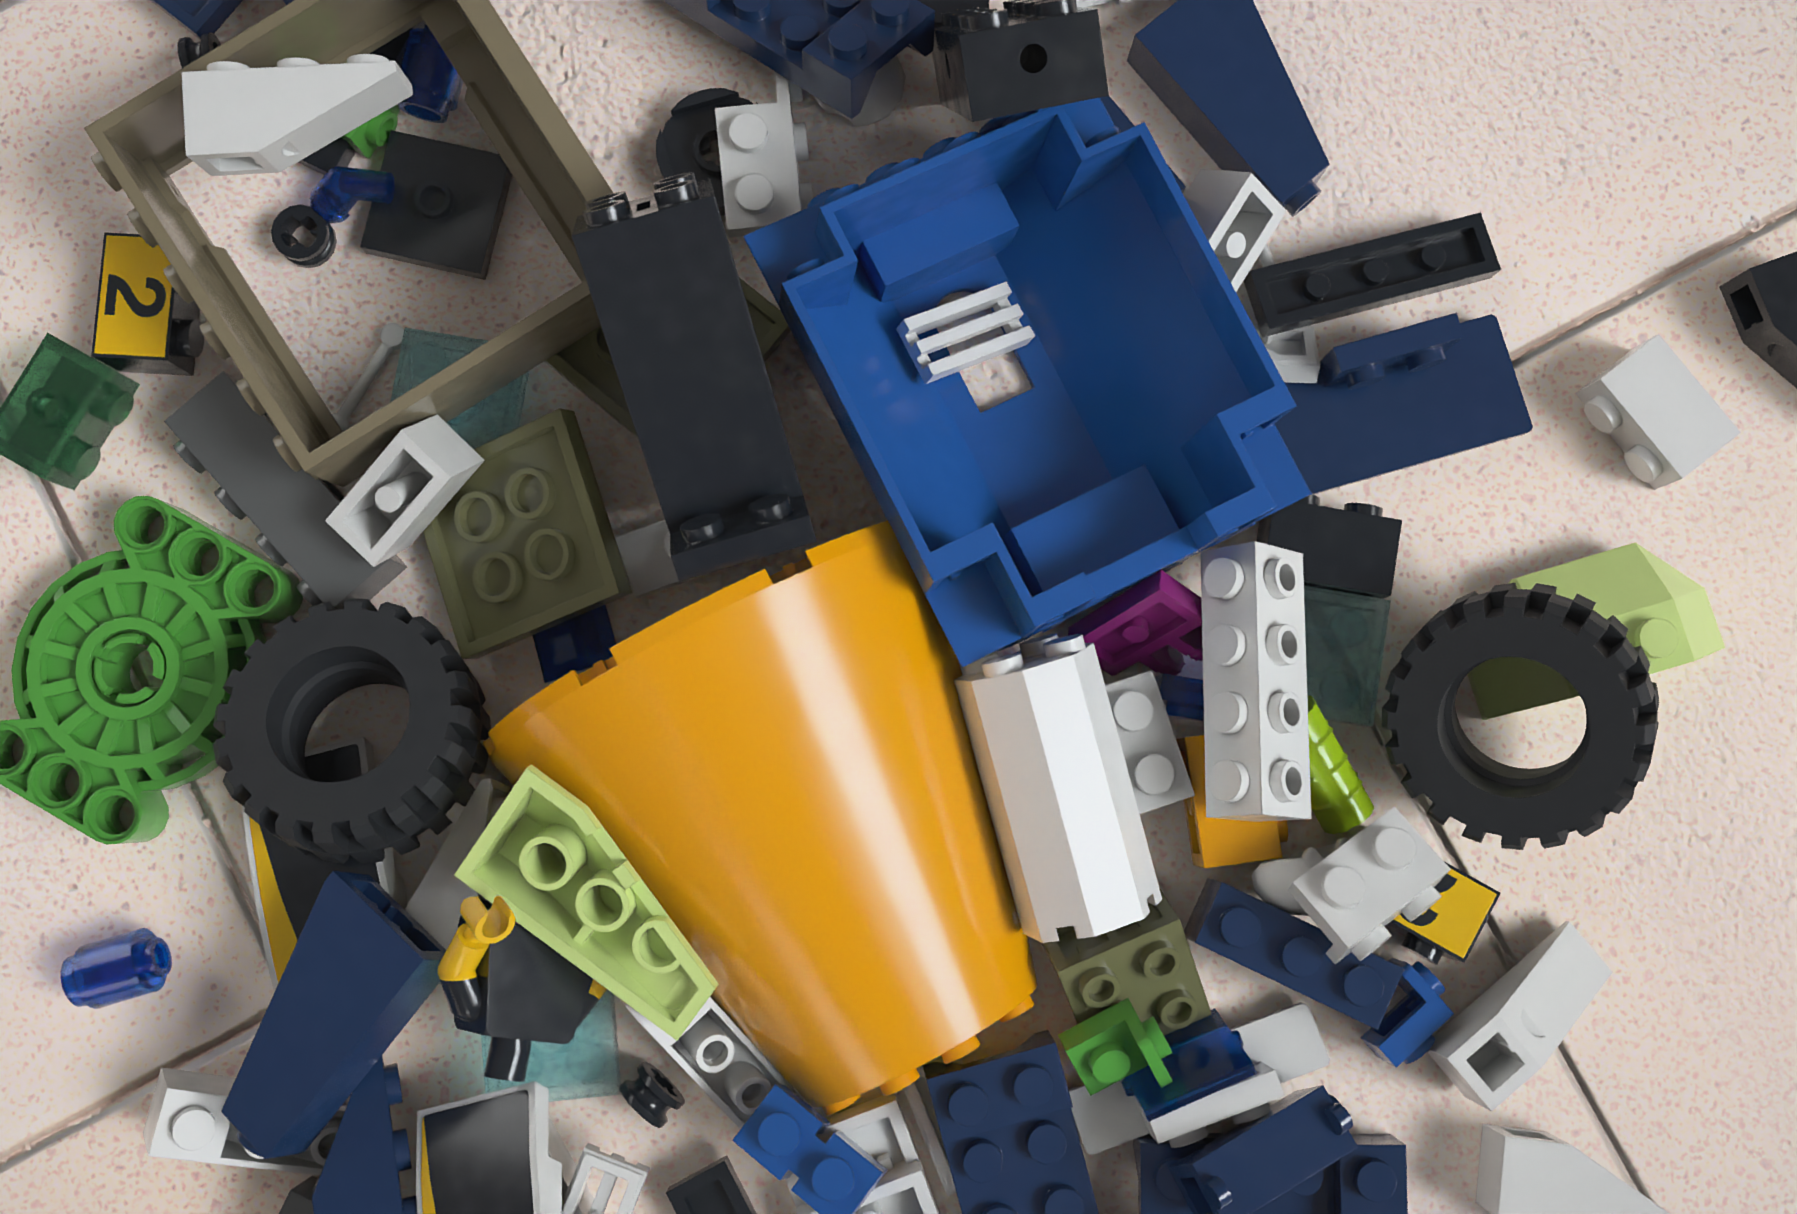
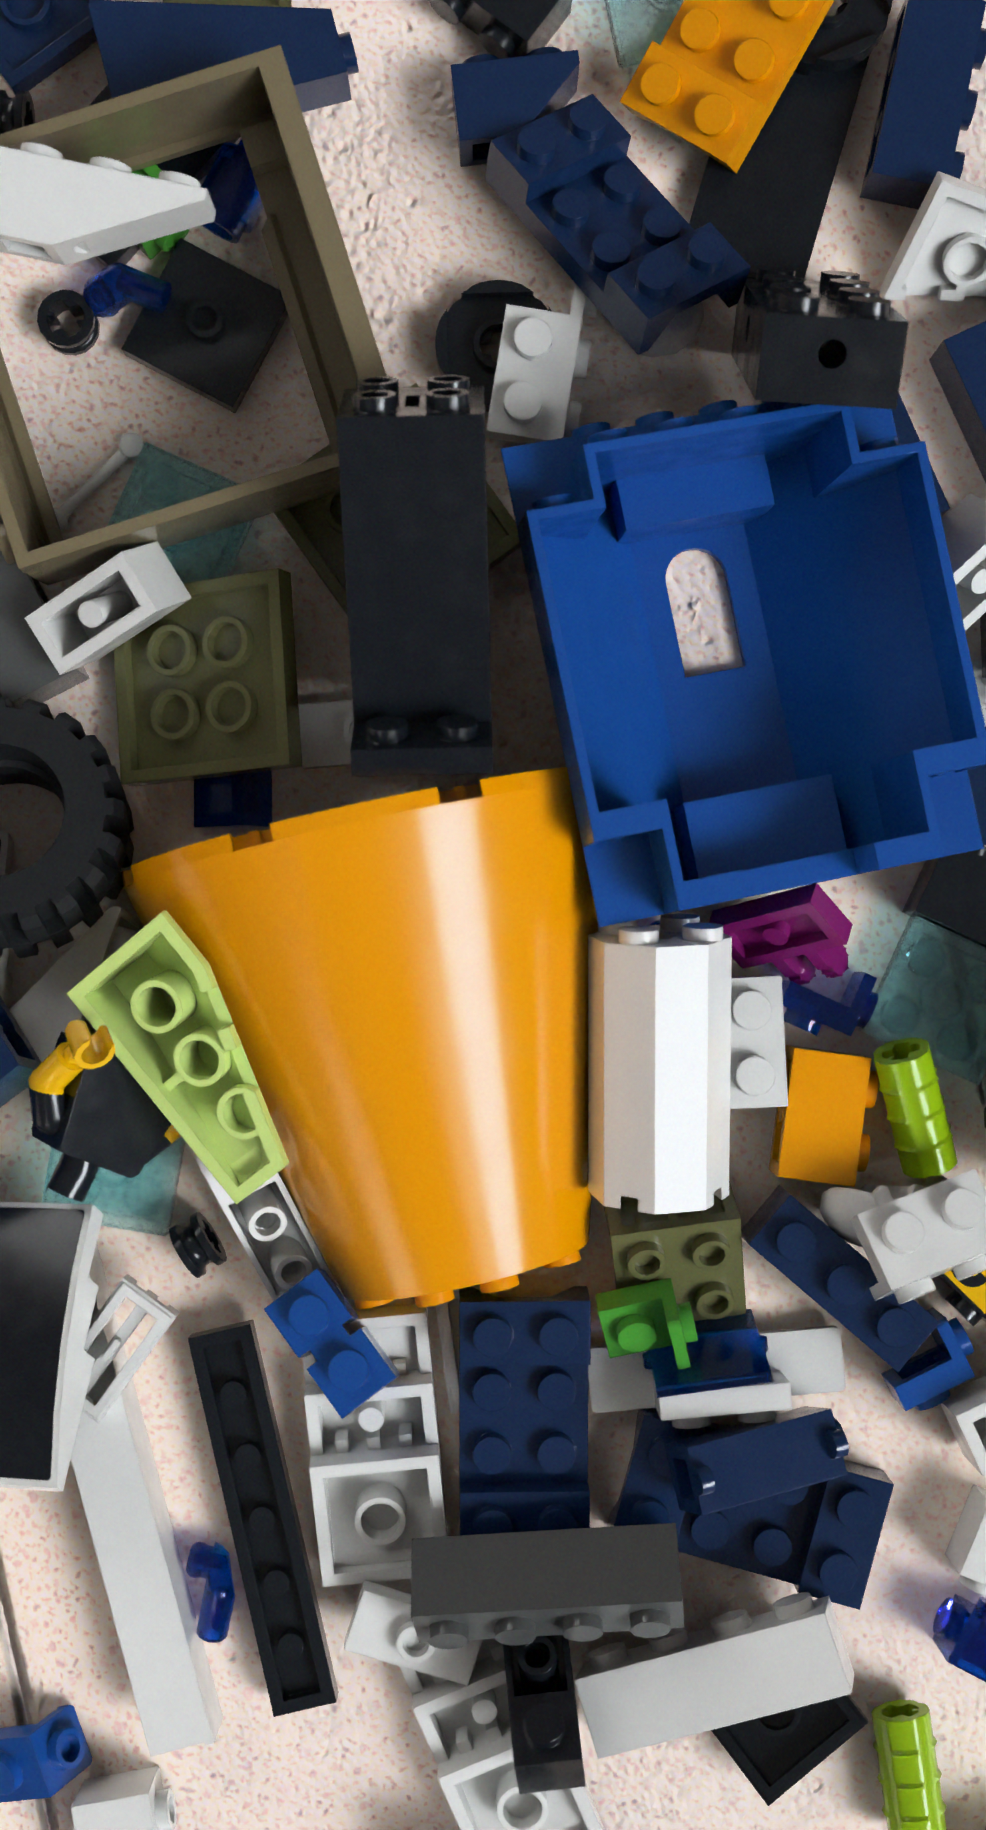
camera: 15 degrees right, 5 degrees up
white tile [896,282,1035,384] -> none
white brick [1200,541,1311,822] -> none

